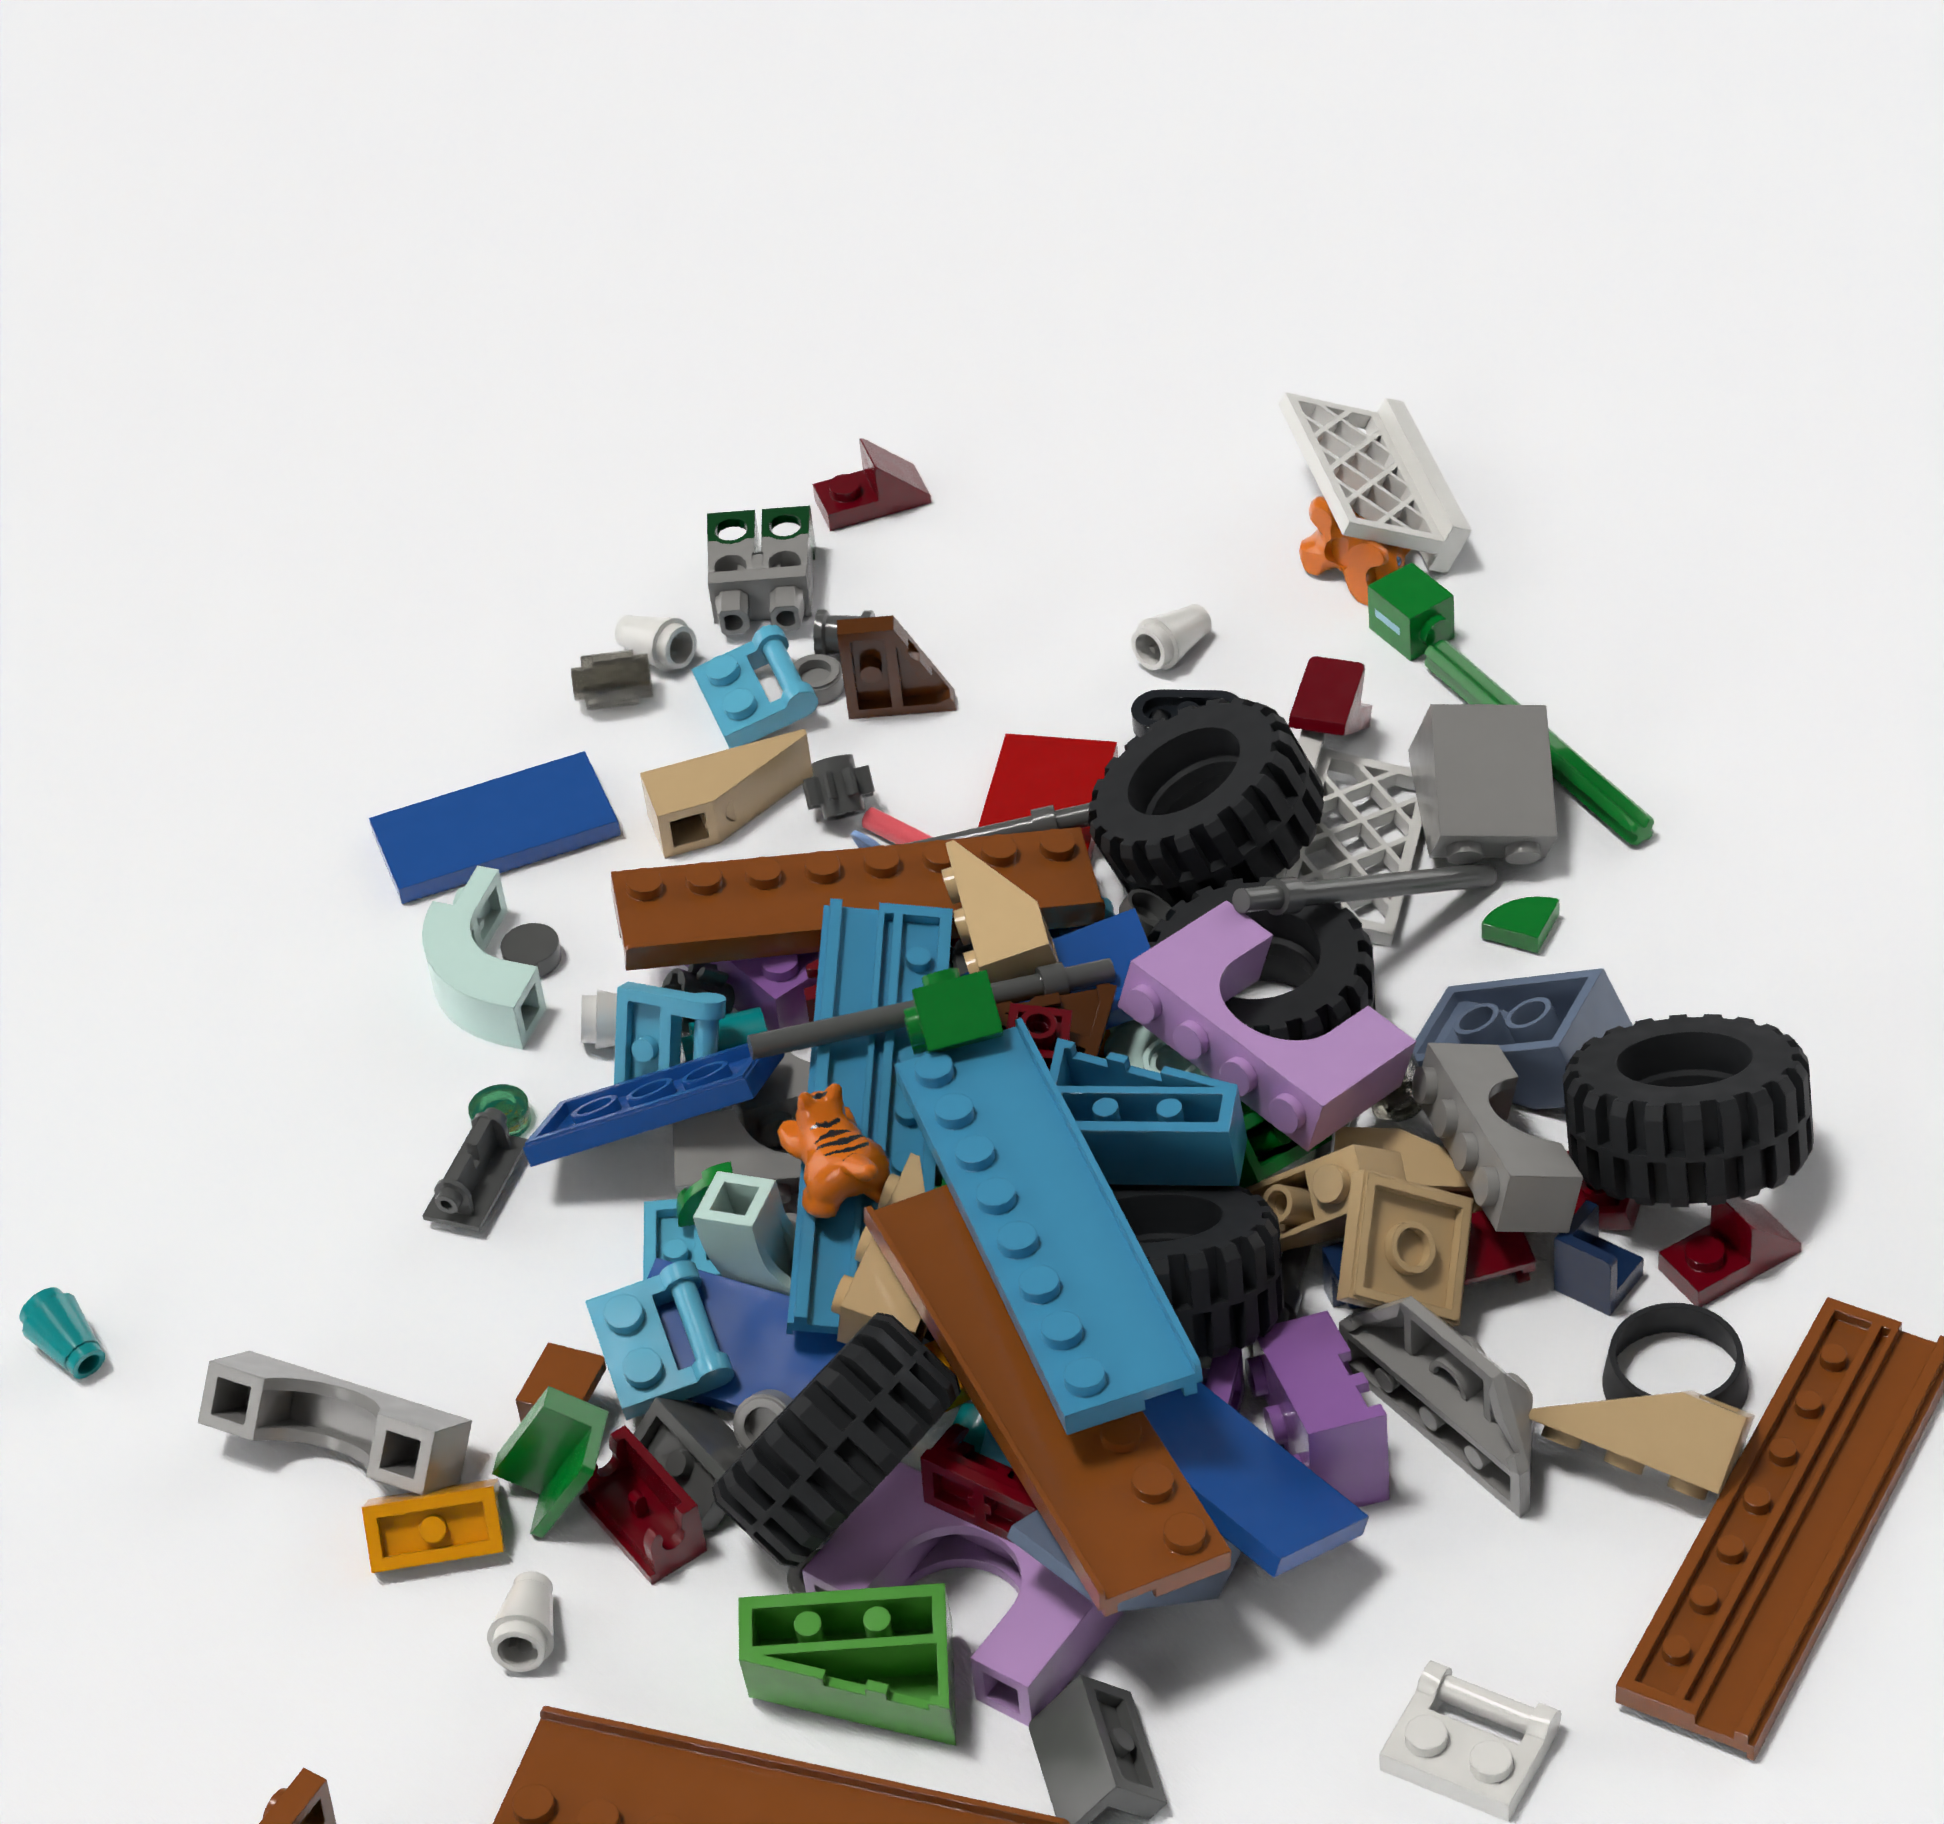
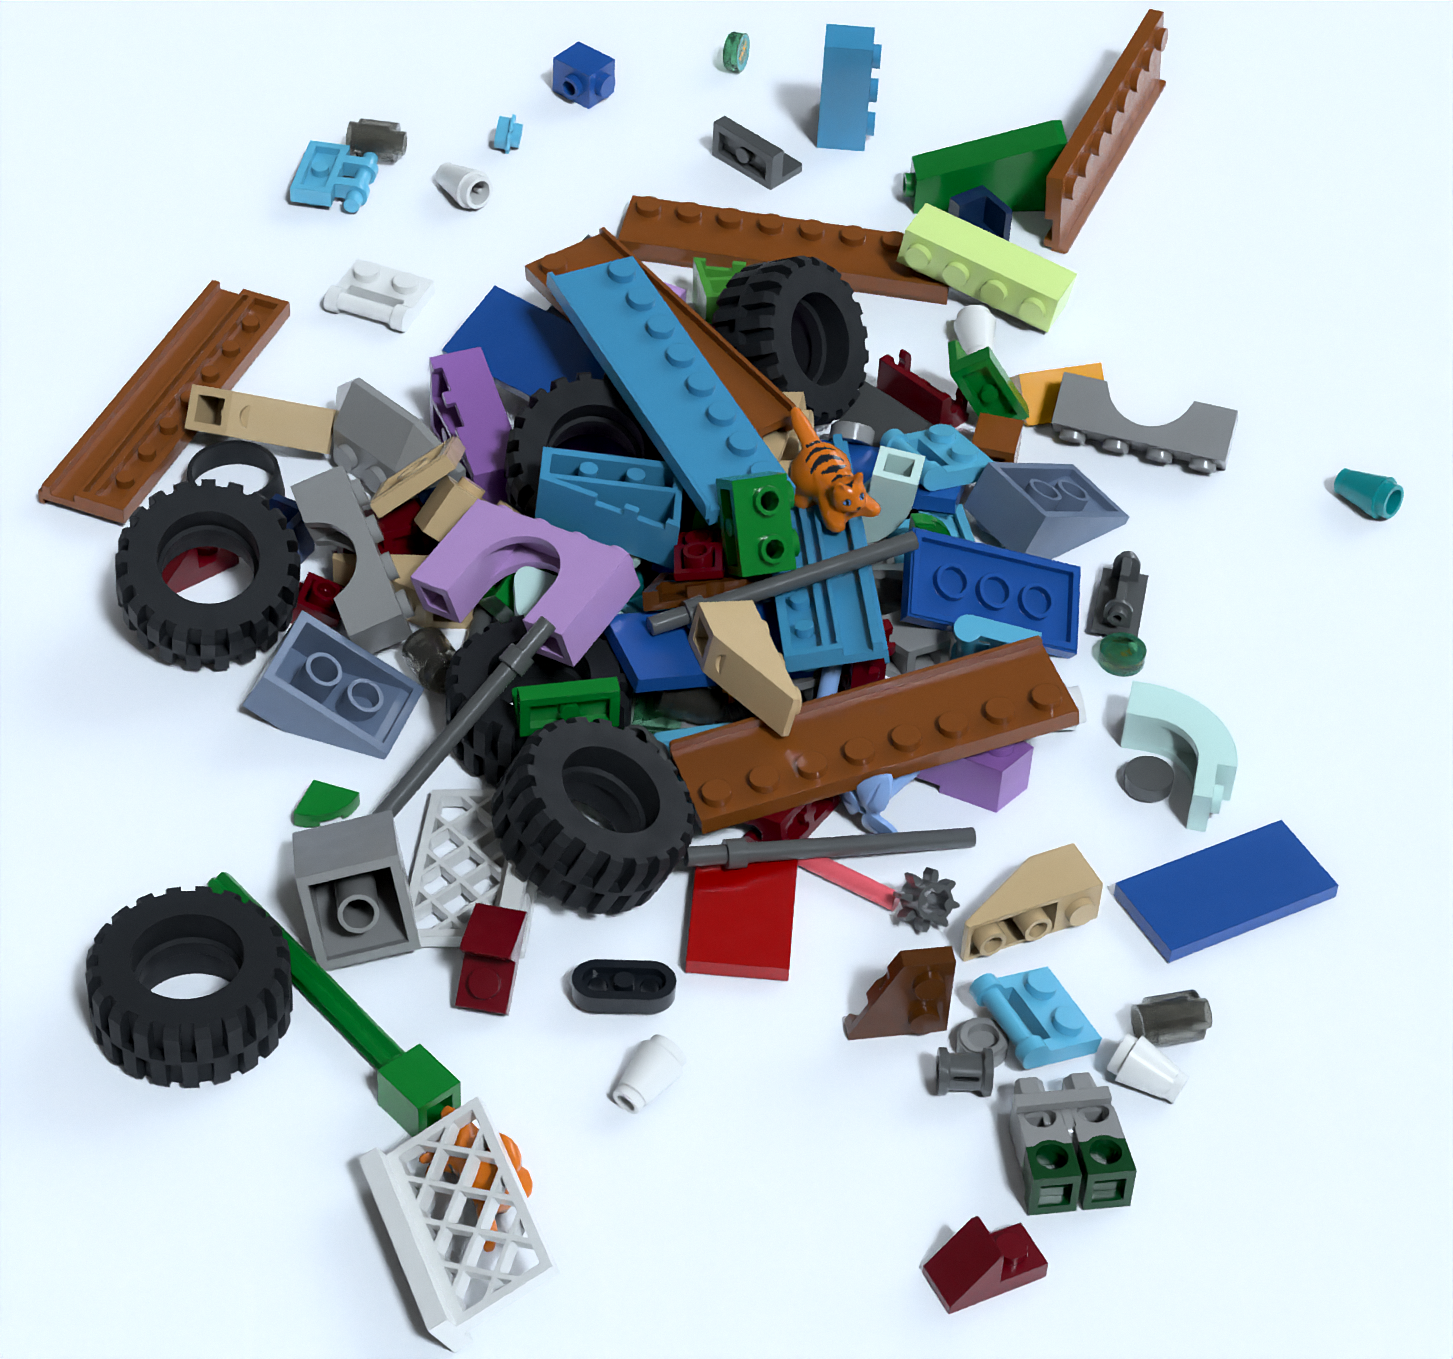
camera: 165 degrees right, 0 degrees up
none -> black tyre [85,886,293,1088]
none -> green panel [512,677,620,737]
none -> yellowish green brick [896,203,1078,332]
none -> sand blue slope [963,462,1130,559]

